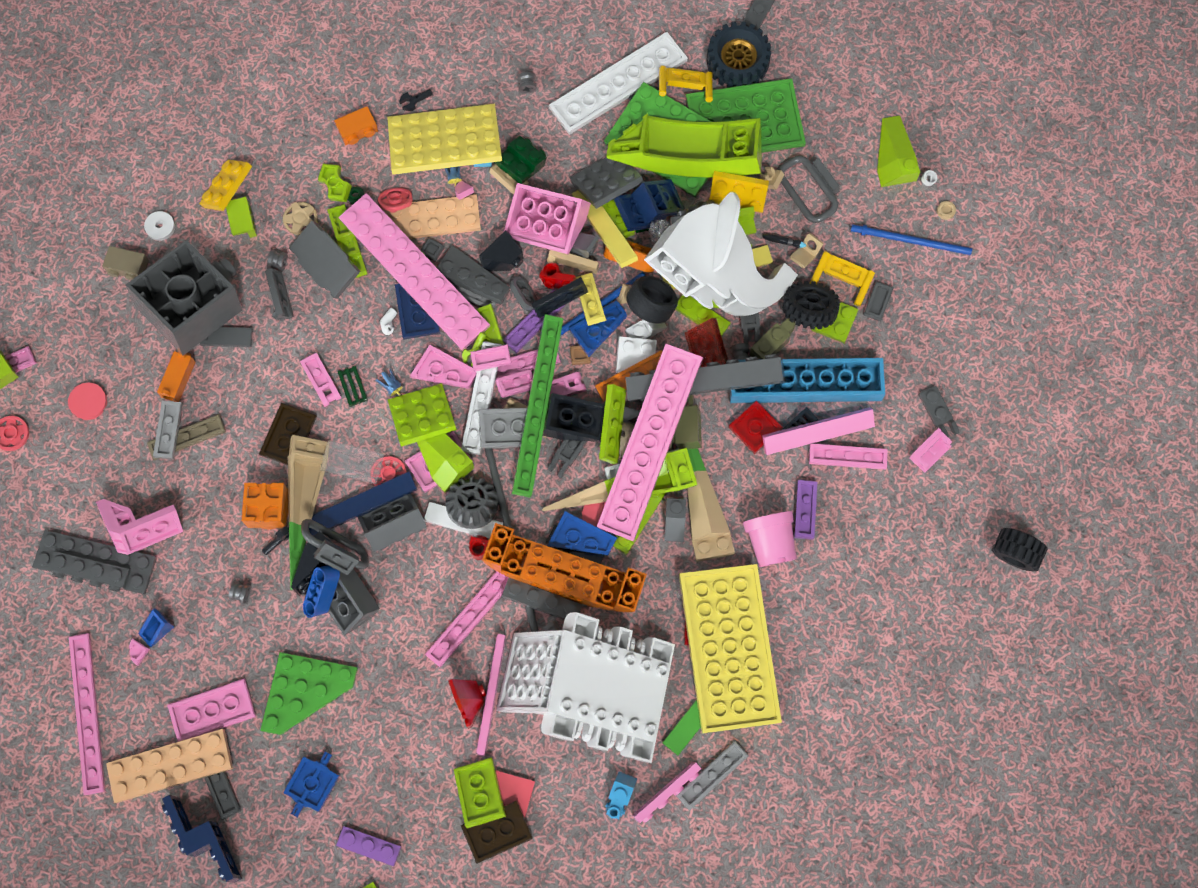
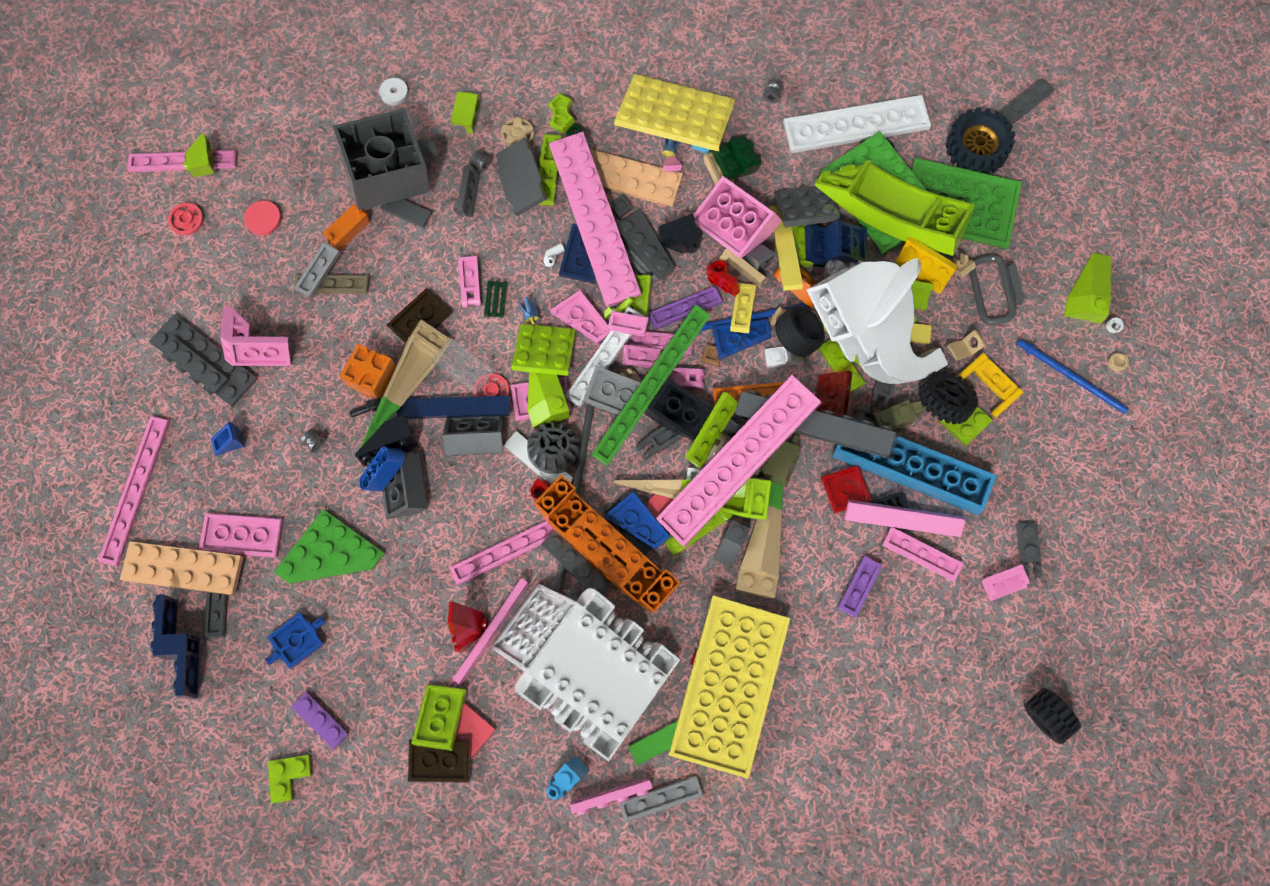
camera: 25 degrees right, 0 degrees up
dark tan brick [102,246,149,281] -> none
bright pink tile [129,638,150,666] -> none
yellow plate [199,160,252,211] -> none
dark grey bar [301,519,369,575] -> none
orange brick [334,106,378,146] -> none
coral wheel [378,188,413,213] -> none
black bar [399,89,433,111] -> none
dark grey plate [509,277,538,311] -> none
black tile [531,277,588,318] -> none
white wing [615,337,657,373] -> none
yellow plate [659,66,713,102] -> none
bright pink piece [742,511,797,567] -> none
black piece [762,233,806,248] -> none
dark grey tile [863,281,894,322] -> none

